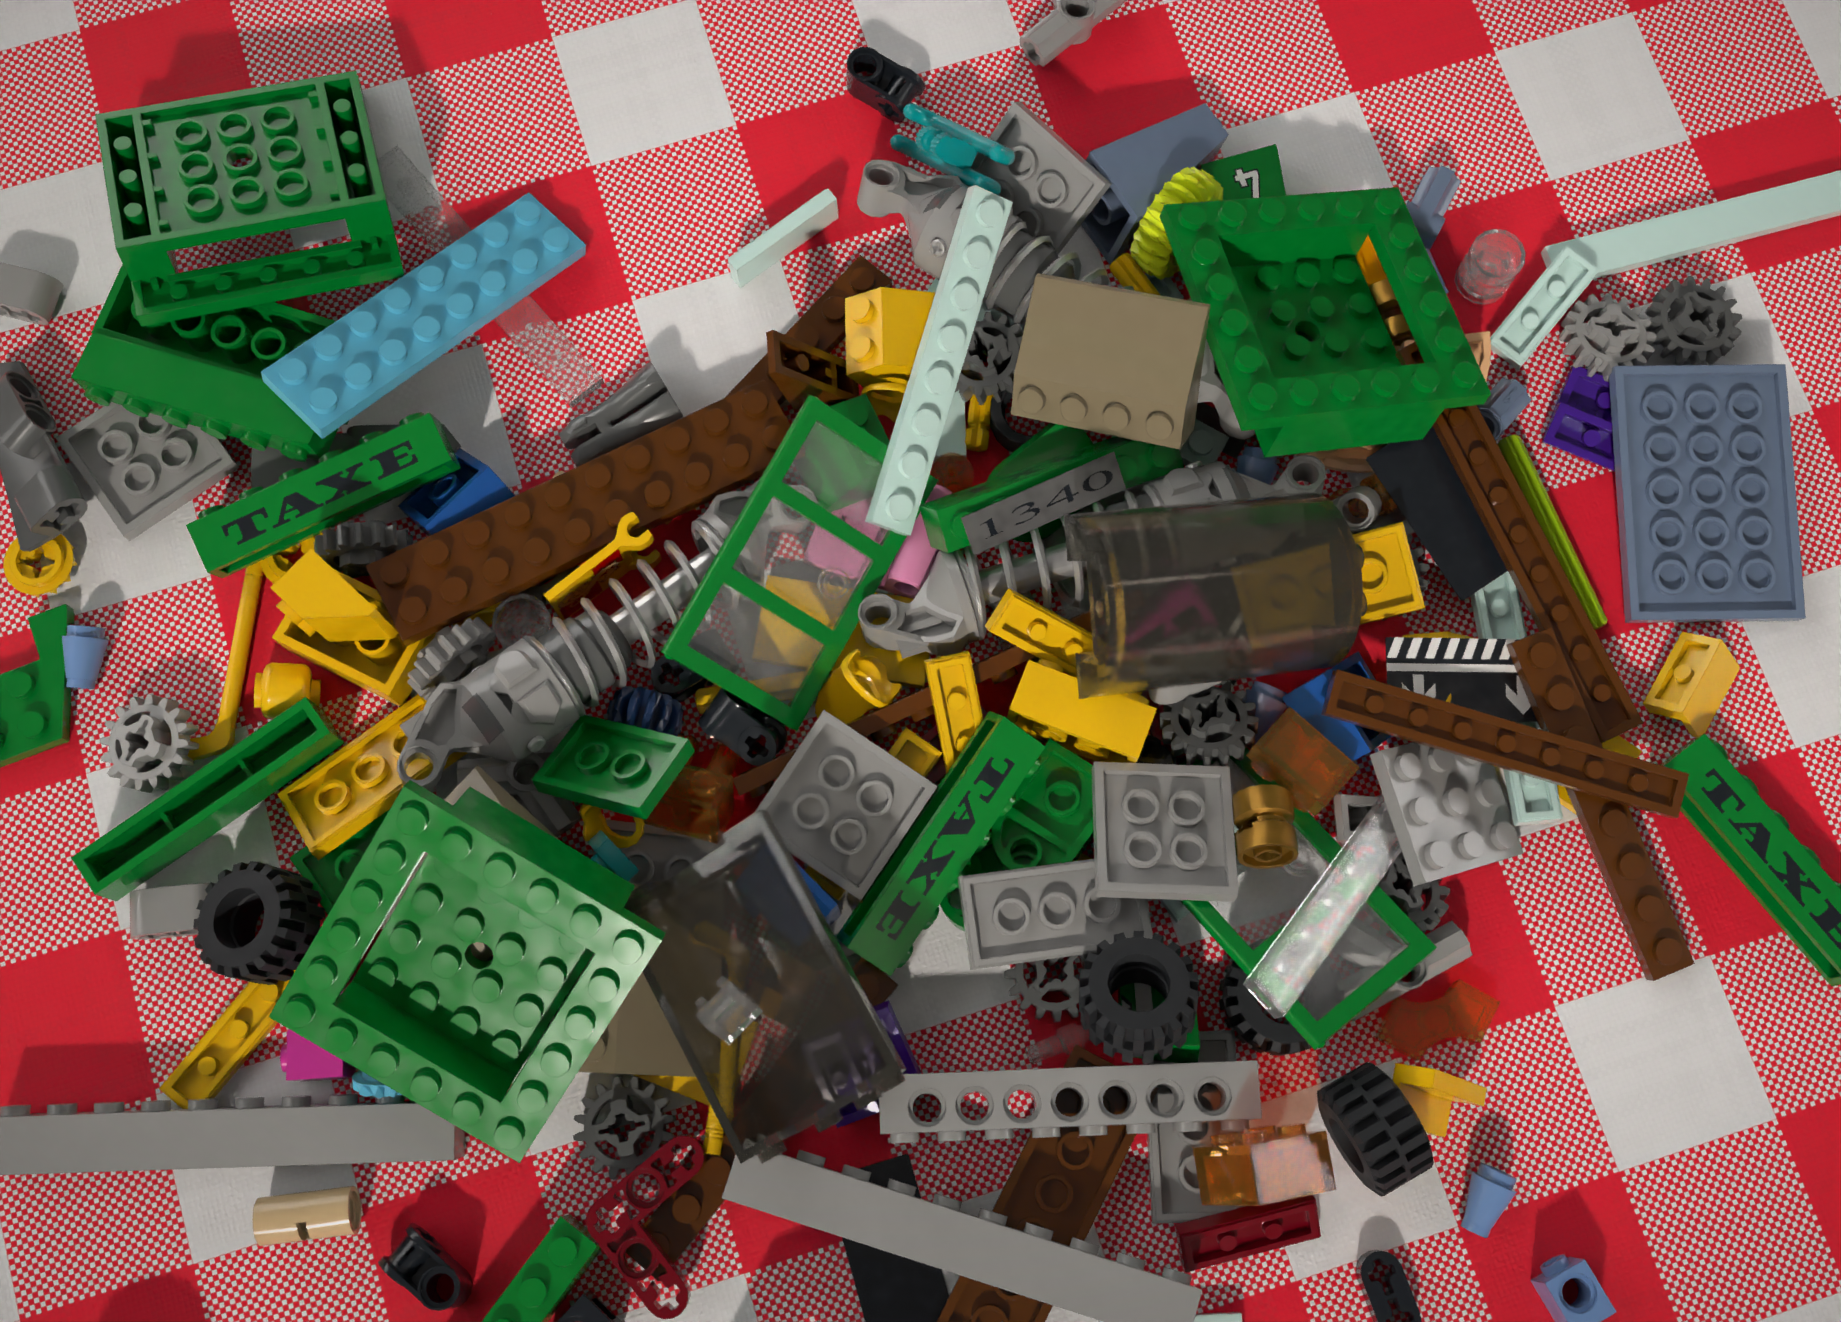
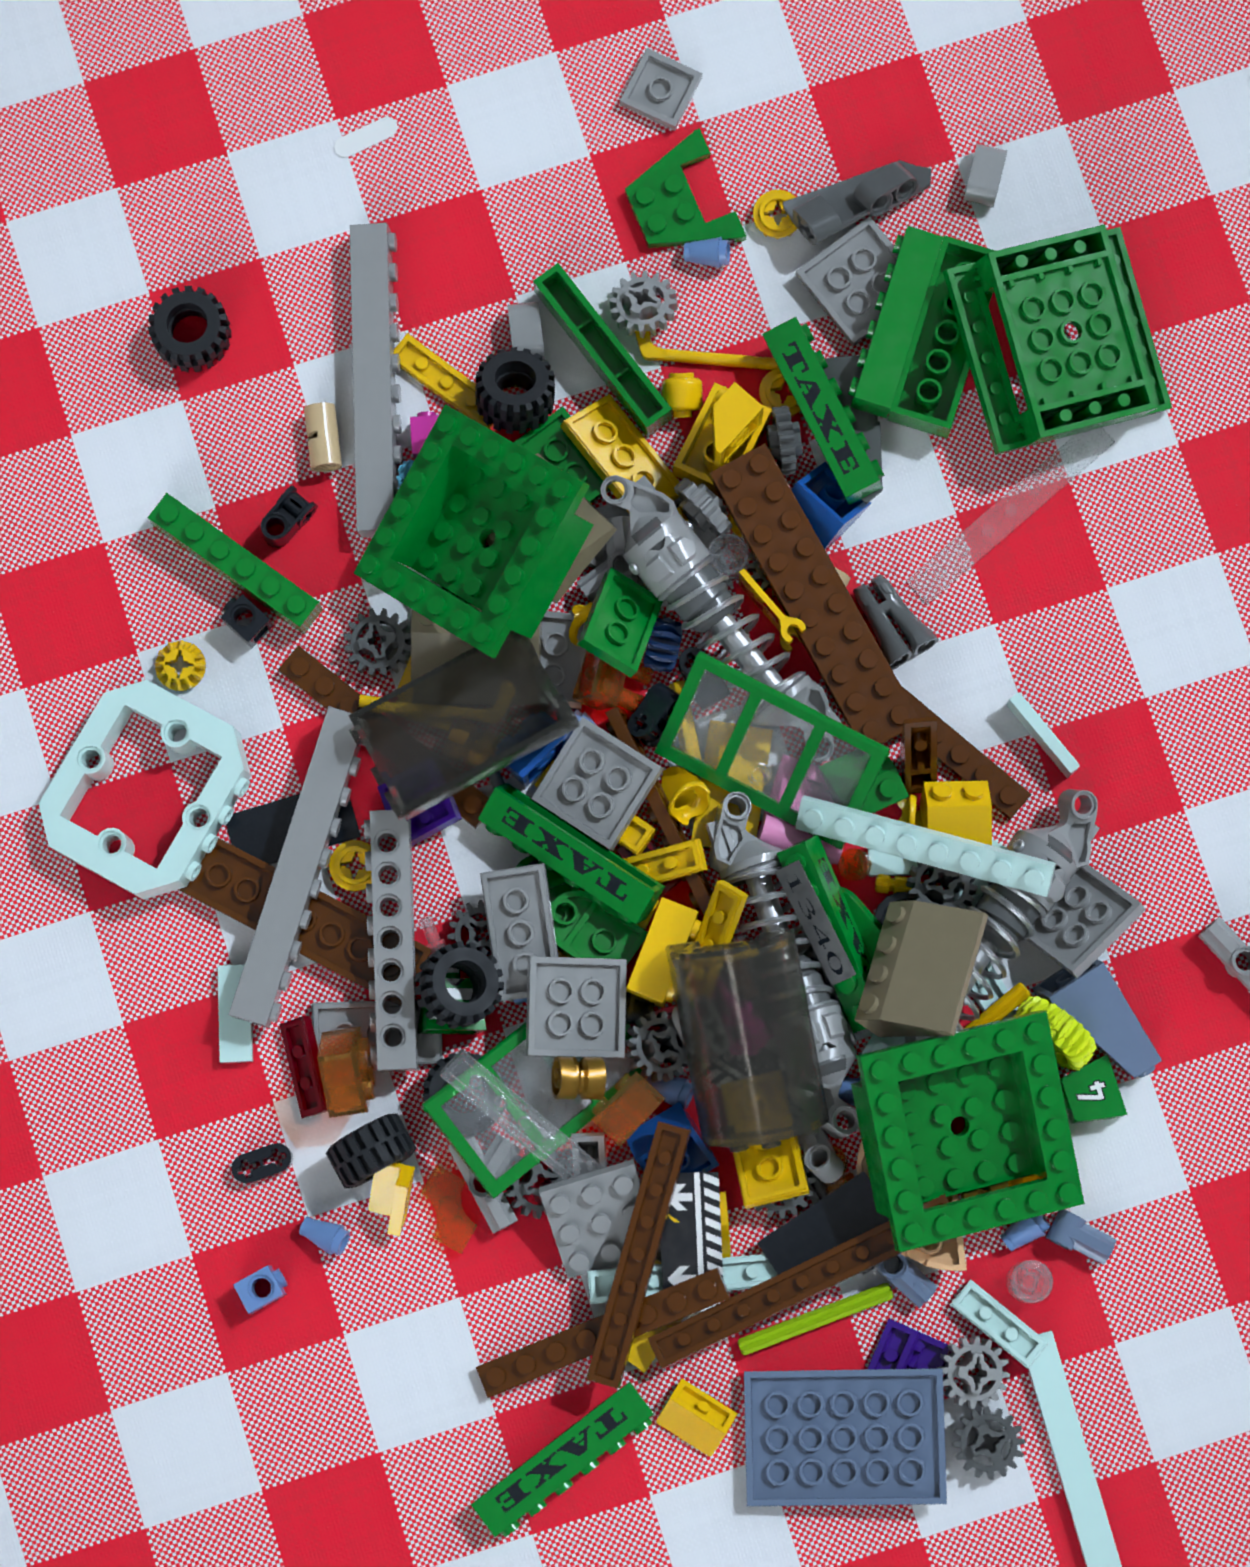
camera: 95 degrees right, 5 degrees up
medium azure plate [261,192,586,439] -> none
dark red beam [586,1134,706,1319] -> none
teal plate [587,830,639,881] -> none
clear tile [695,976,763,1045] -> none
black piece [846,47,926,123] -> none
teal piece [890,103,1015,195] -> none
none -> yellow gear [329,840,372,892]

